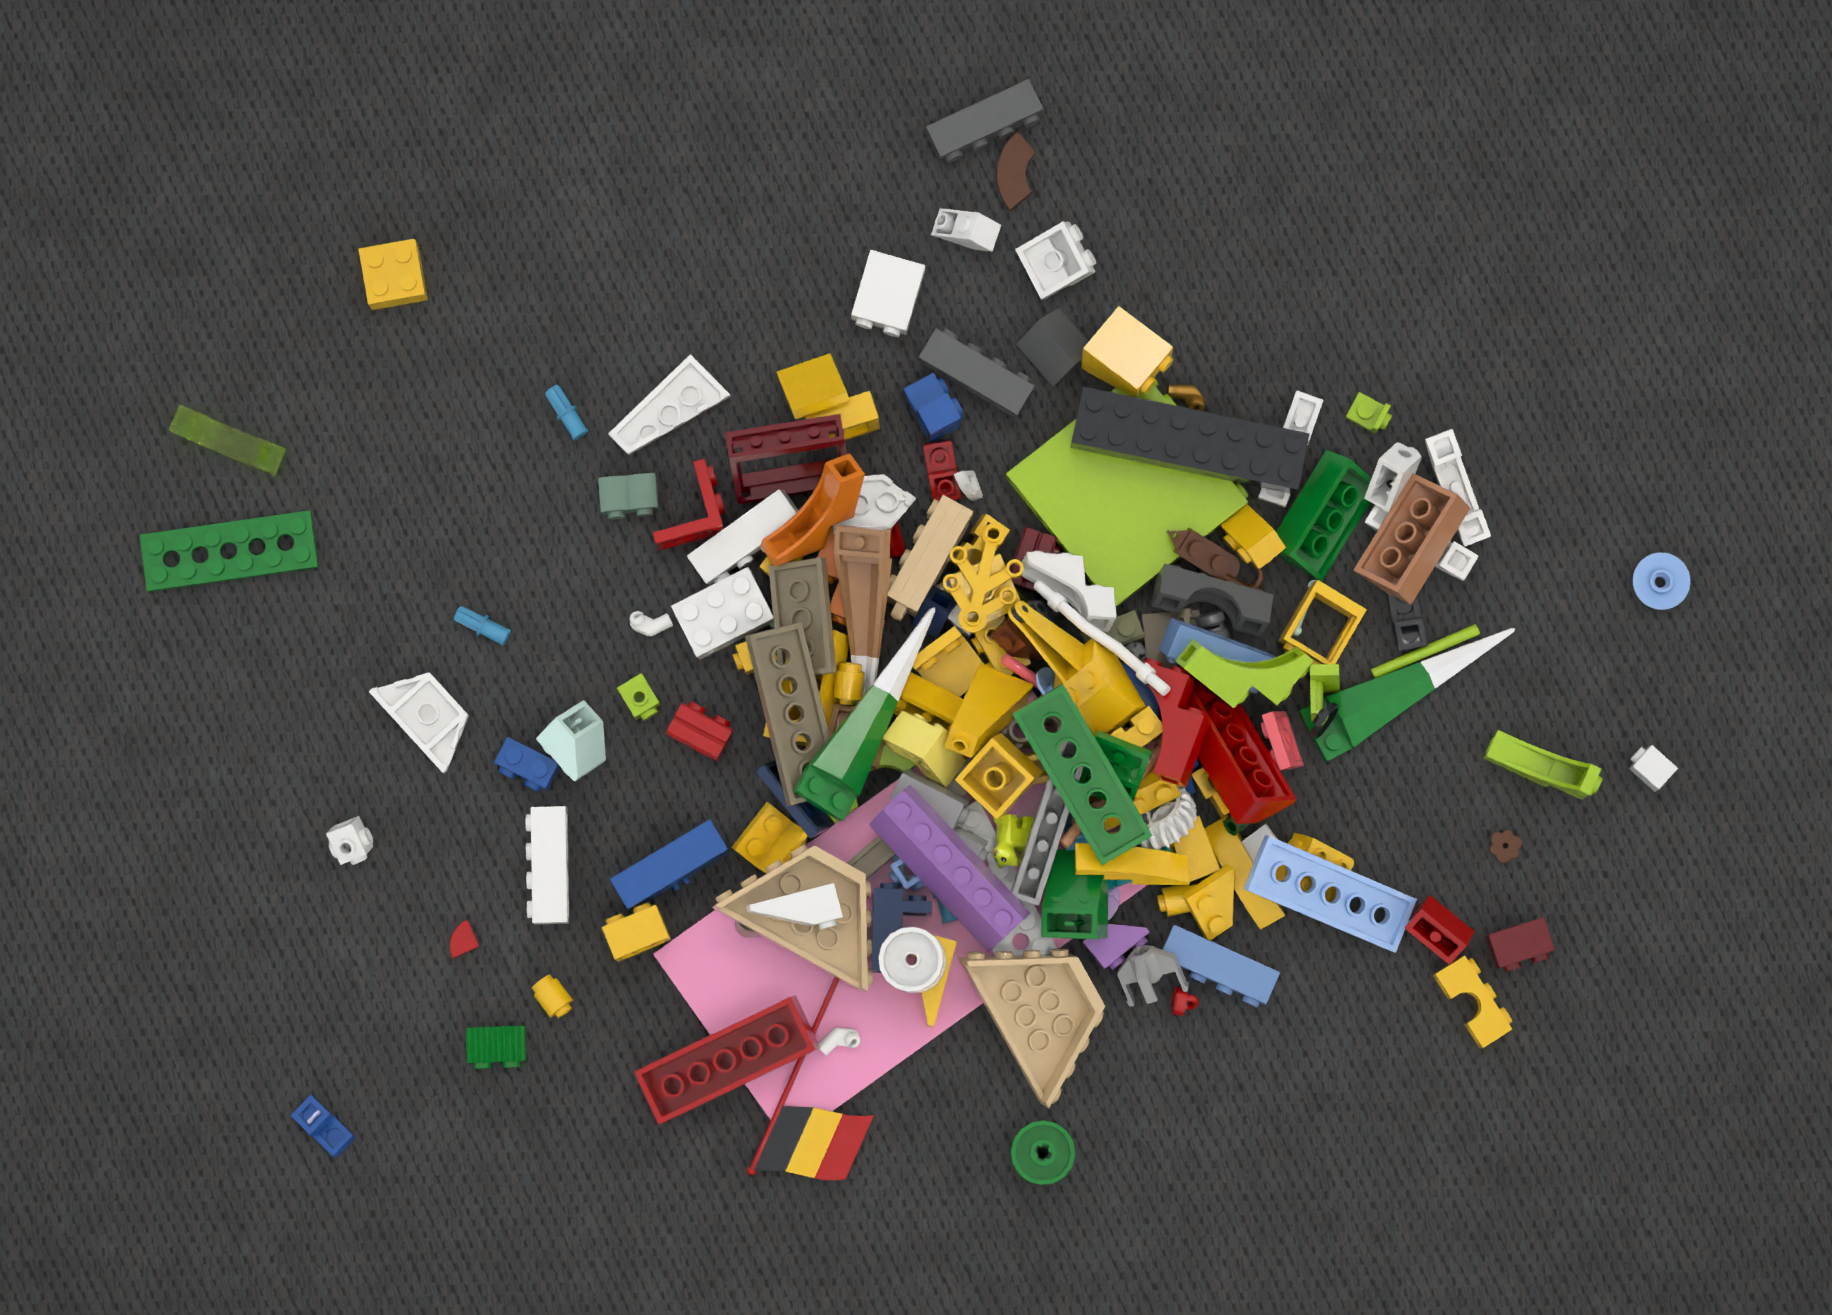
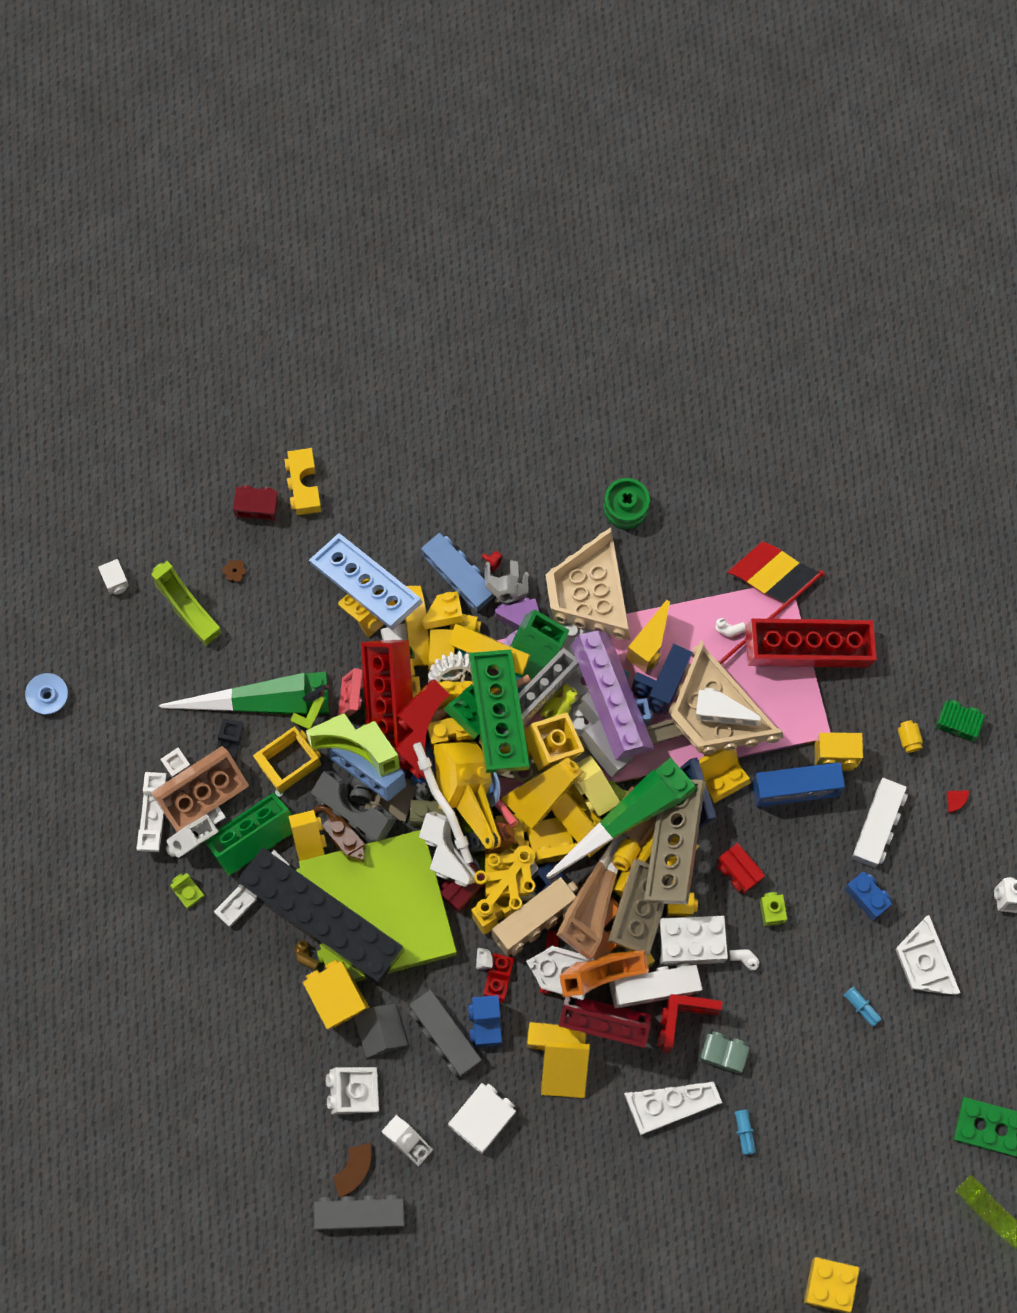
camera: 160 degrees left, 10 degrees down
light aqua slope [536,700,606,782] -> none
white wheel [879,927,947,994] -> none
lime bar [1370,624,1480,679] -> none
red brick [1405,895,1475,965] -> none

